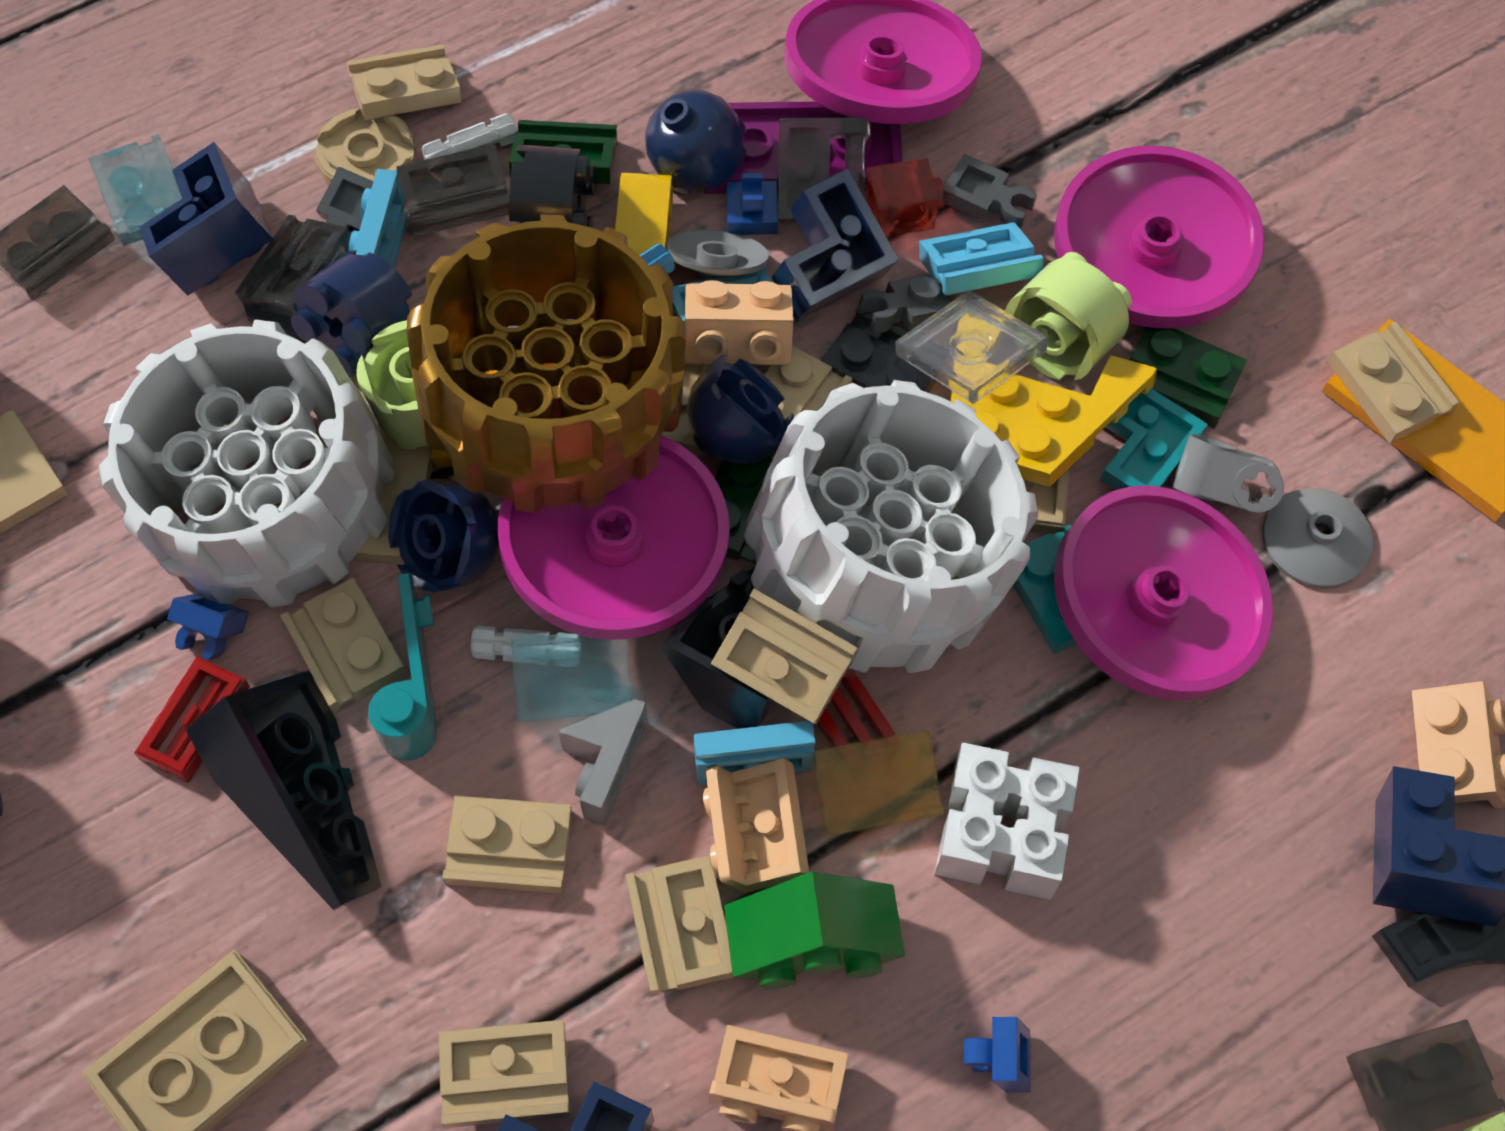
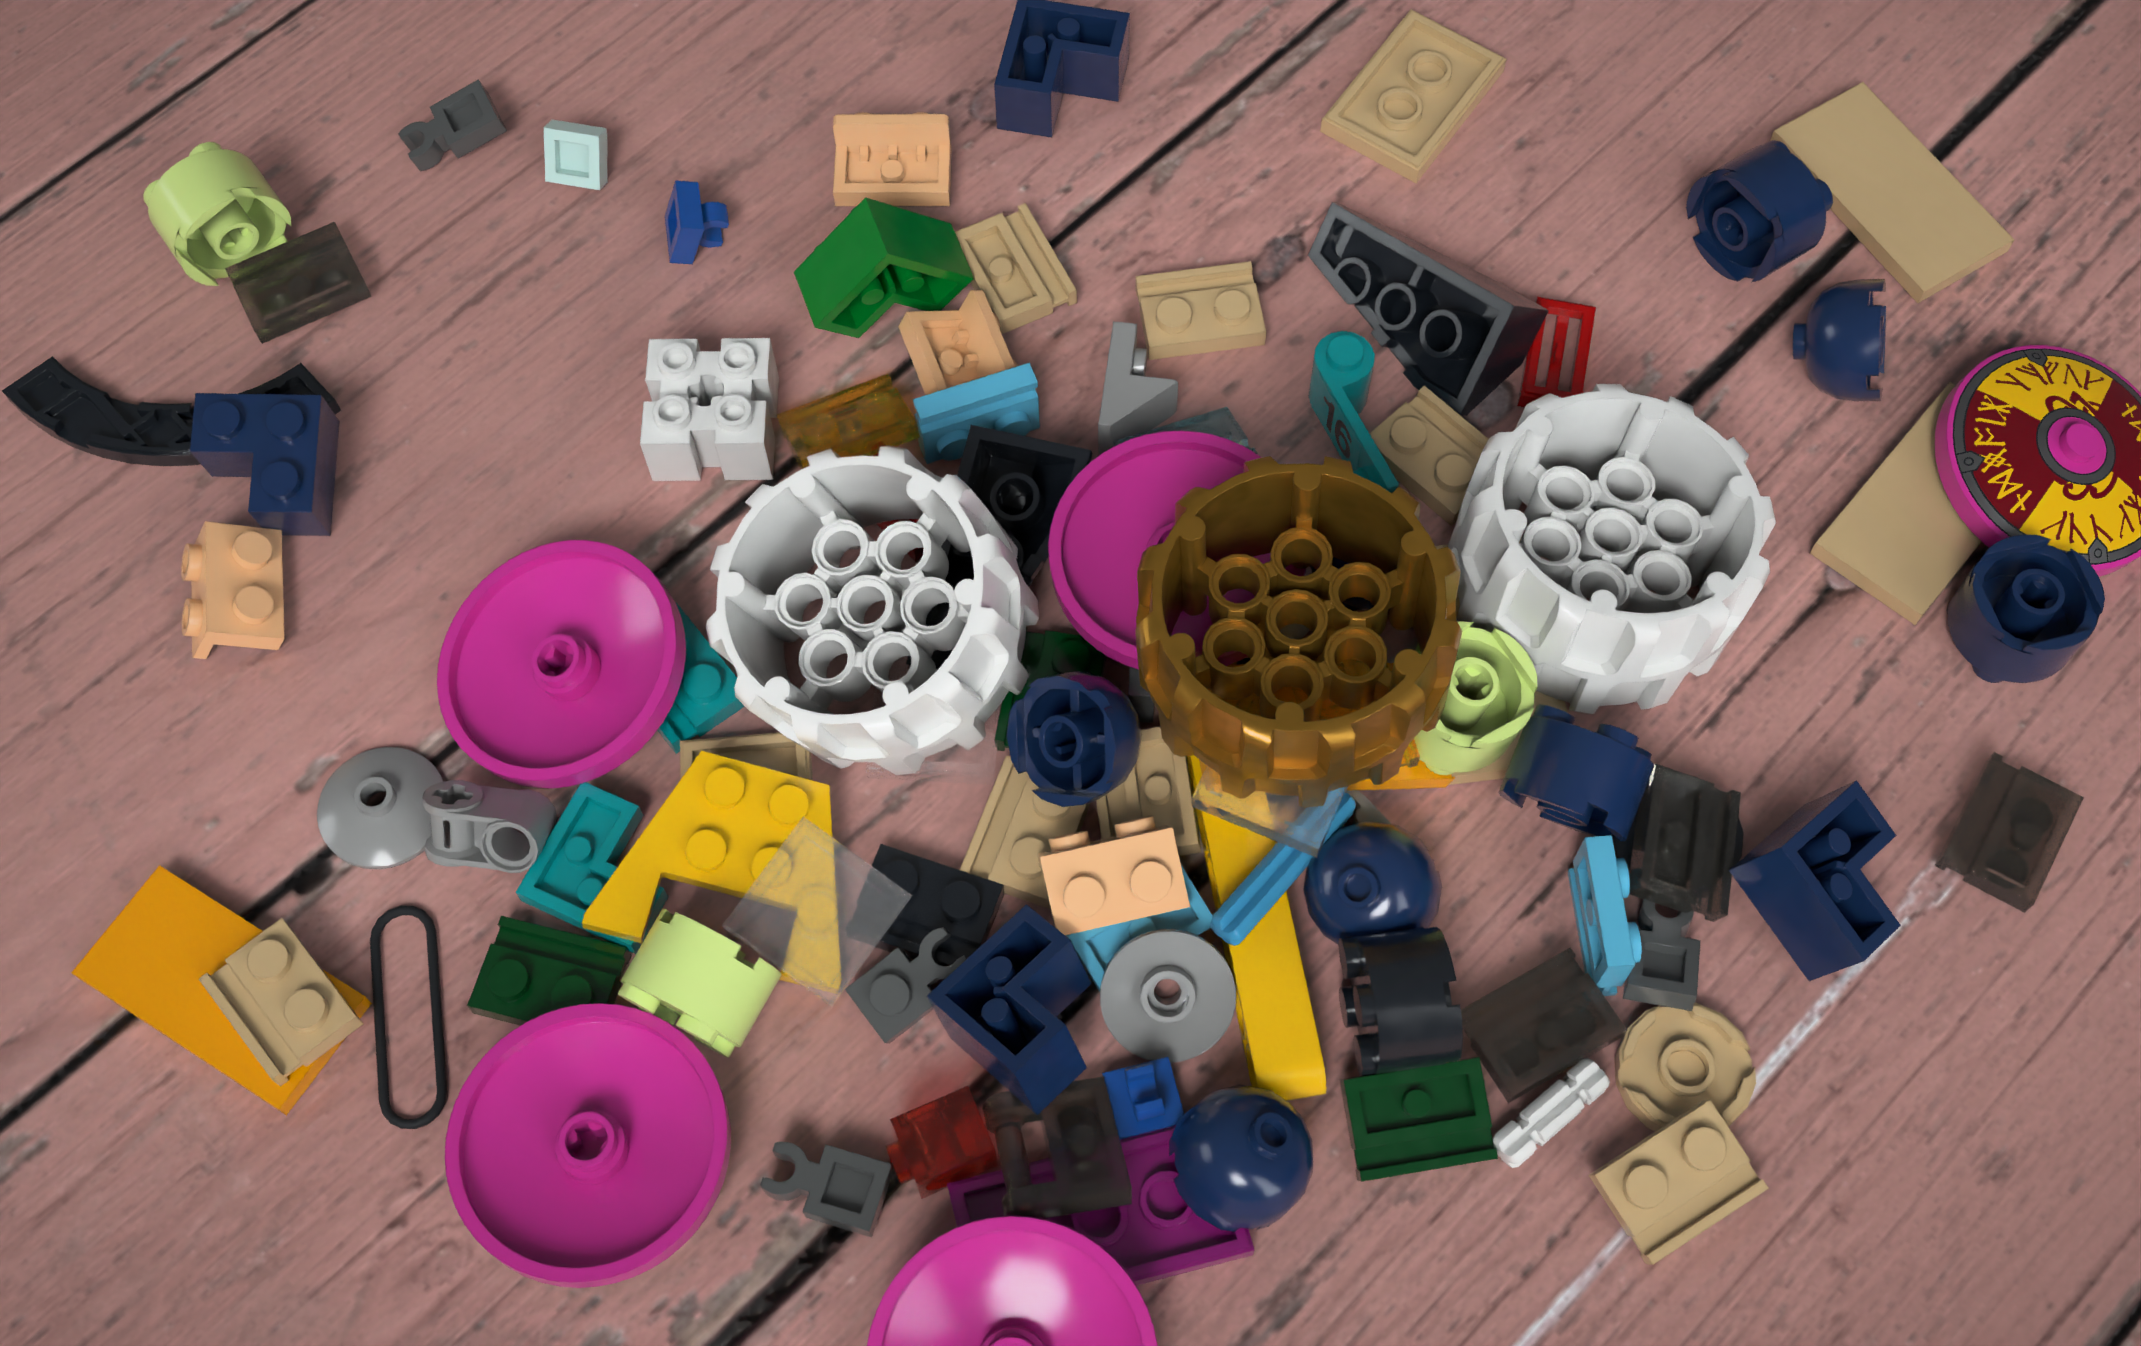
camera: 170 degrees right, 0 degrees up
clear light blue plate [88,134,182,246] -> none
tan plate [439,1020,570,1128] -> none
tan plate [711,589,859,724] -> none
medium azure plate [919,222,1044,296] -> none
none -> black piece [370,906,447,1129]

